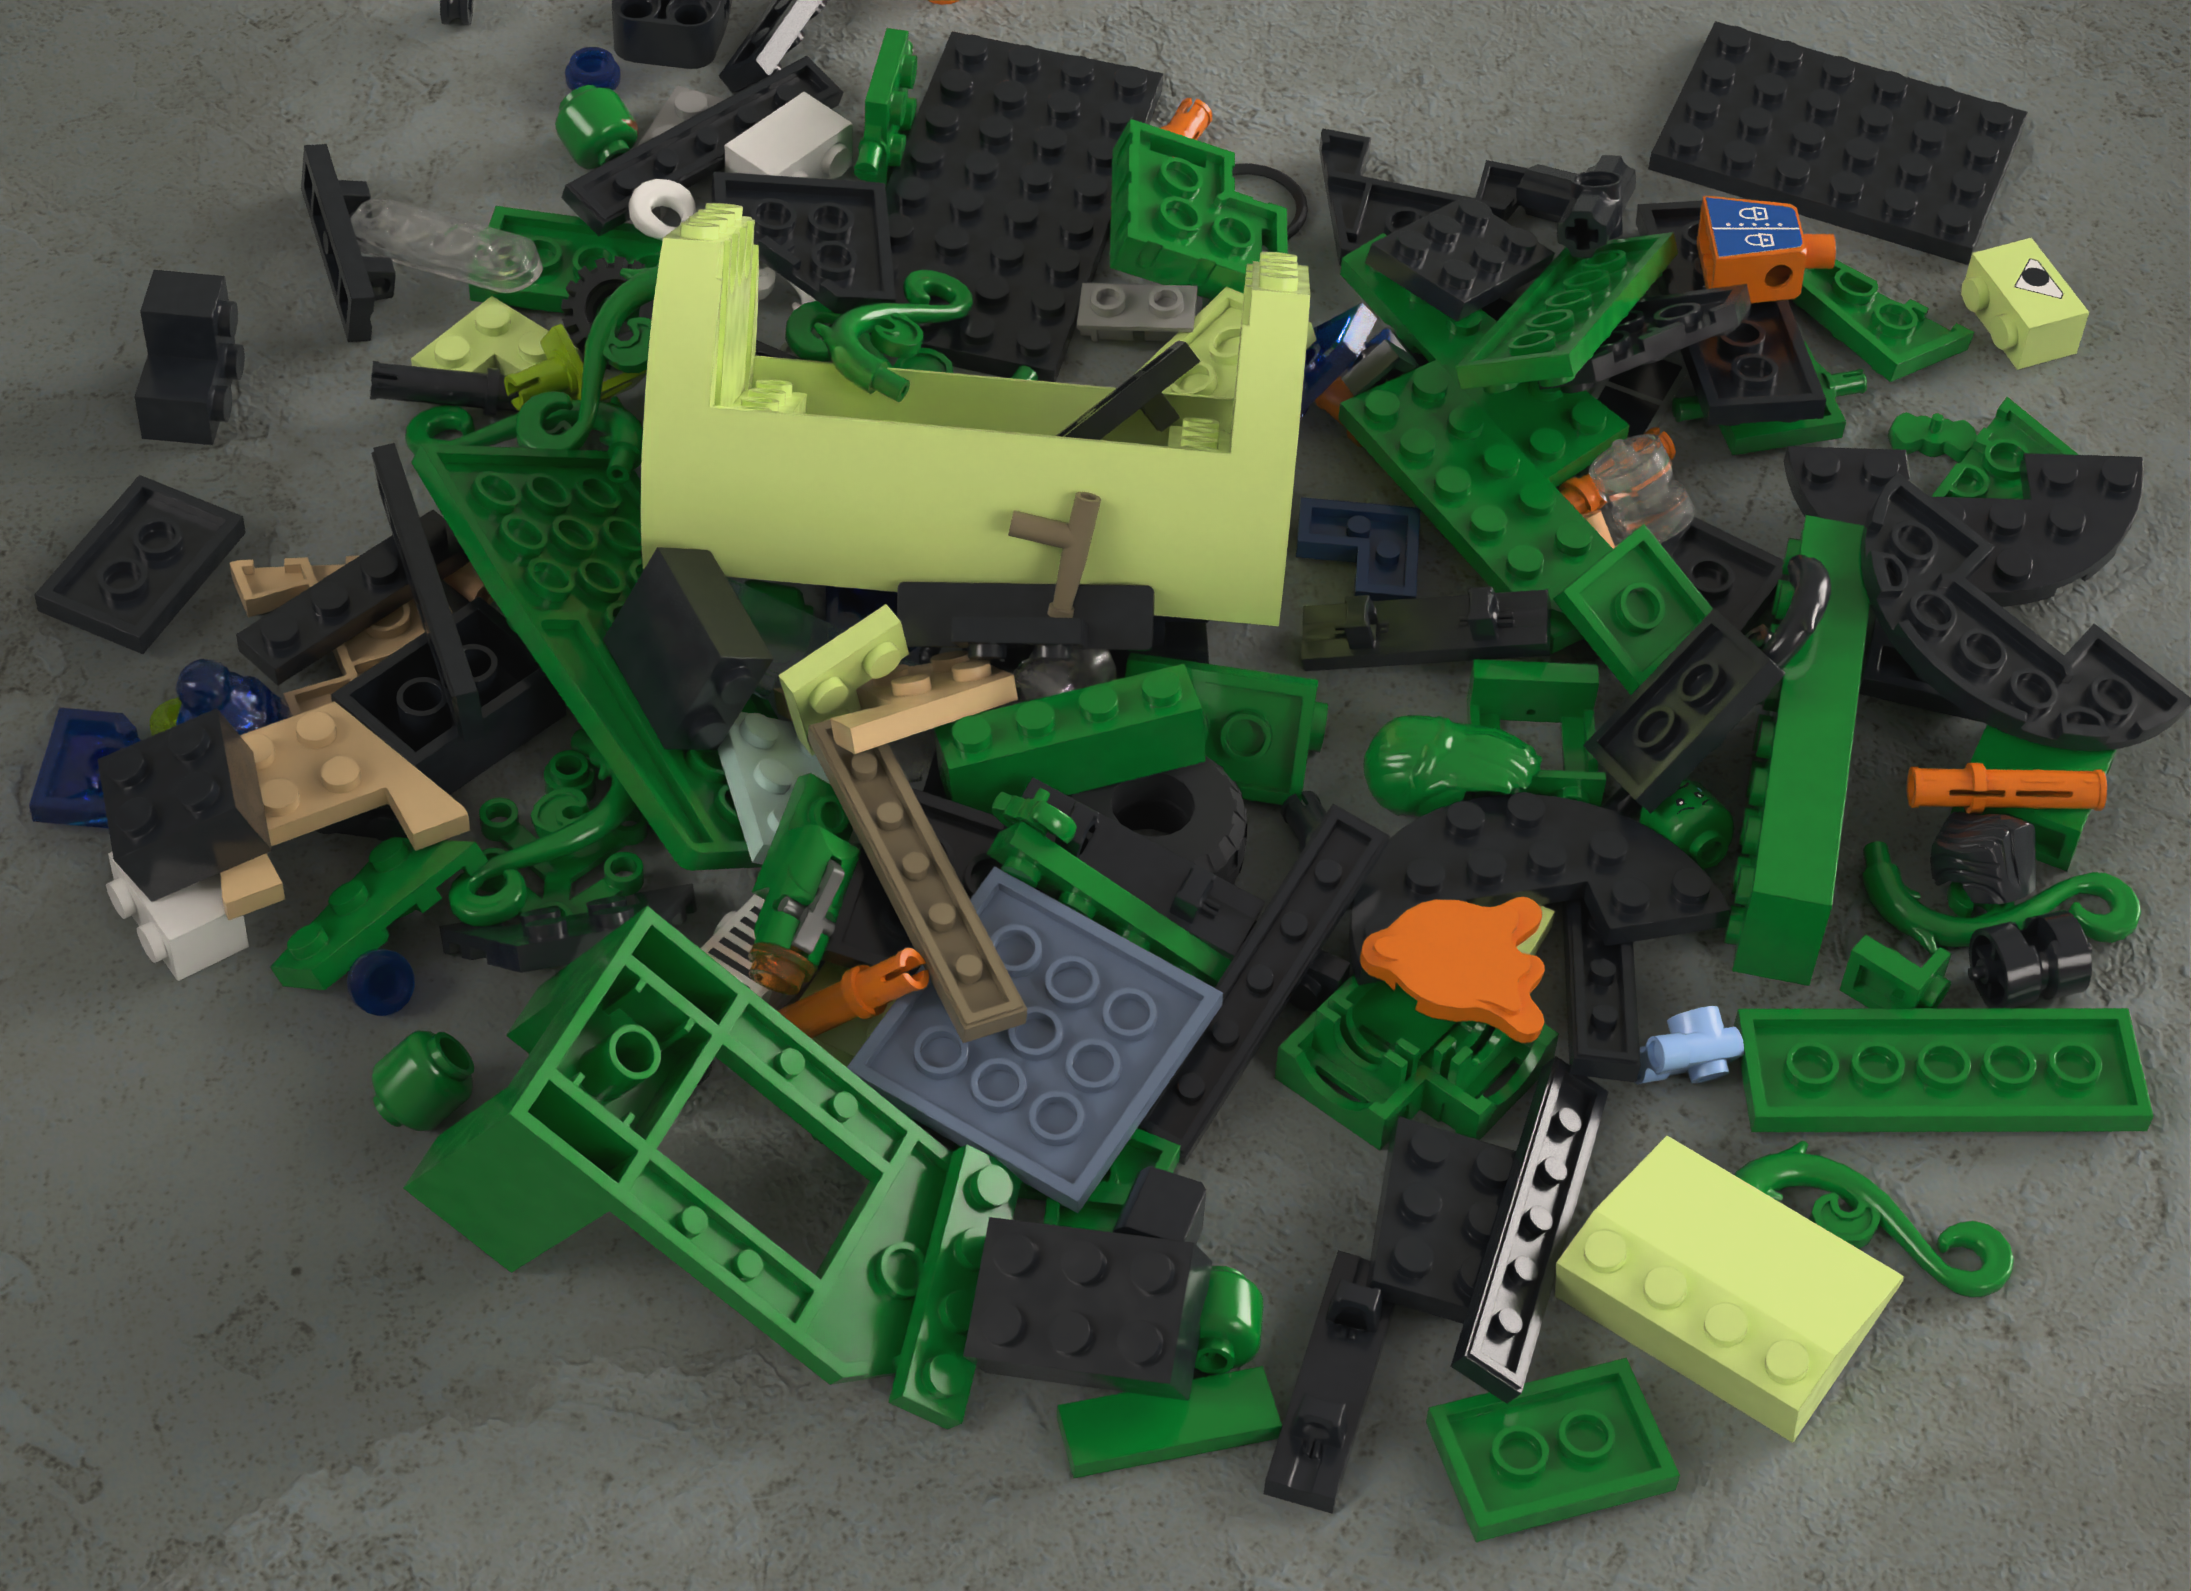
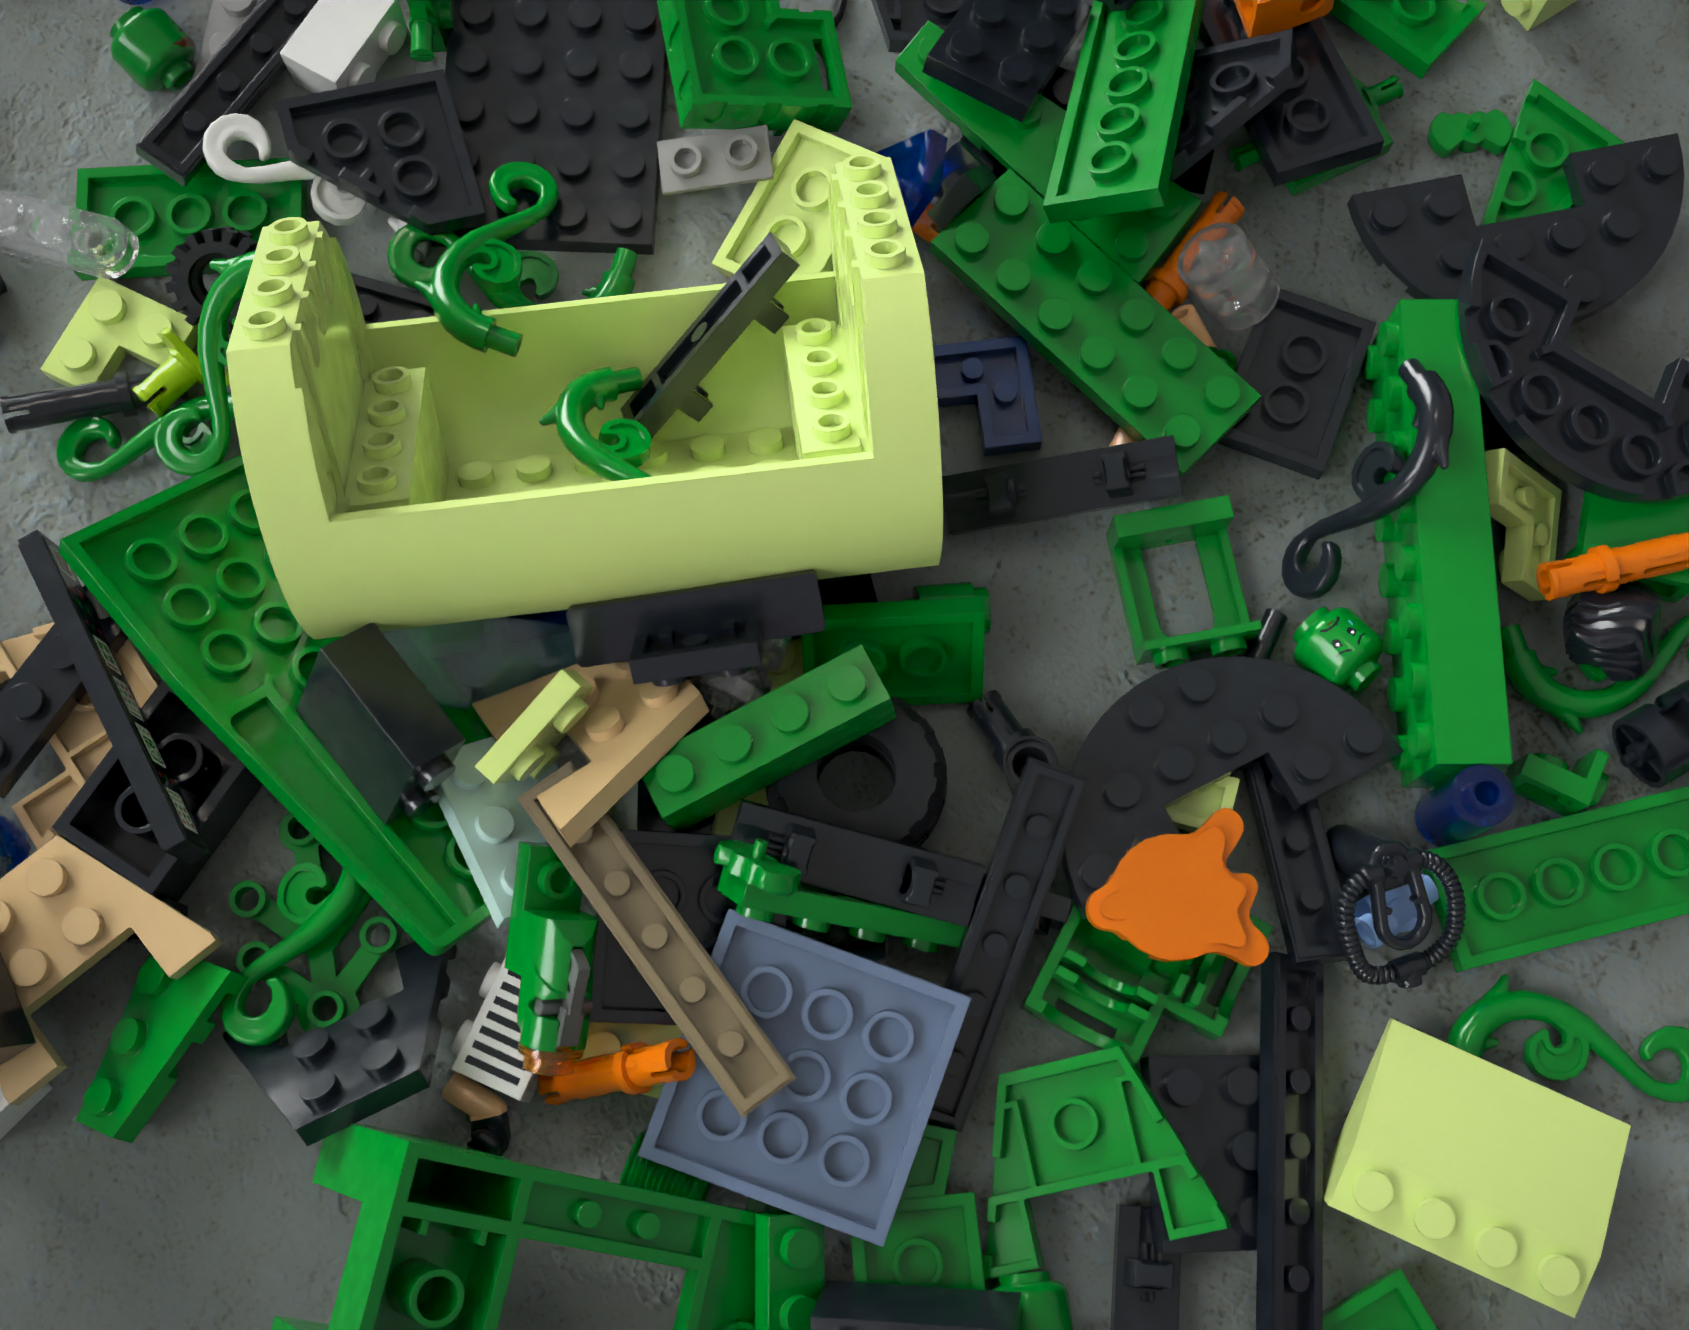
camera: 10 degrees left, 25 degrees up
clear blue plate [347,949,415,1016] -> none
green head [372,1030,474,1132] -> none
dark tan piece [1008,492,1101,618] -> none
black piece [1112,1166,1206,1244] -> none
green hair [1363,715,1542,817] -> none
green plate [1553,524,1713,695] -> none
black plate [1583,608,1786,814] -> none
none -> green wing [983,1046,1231,1280]
none -> black piece [1326,824,1466,989]
none -> clear blue brick [1415,764,1515,847]
none -> yellowish green plate [1485,448,1562,601]

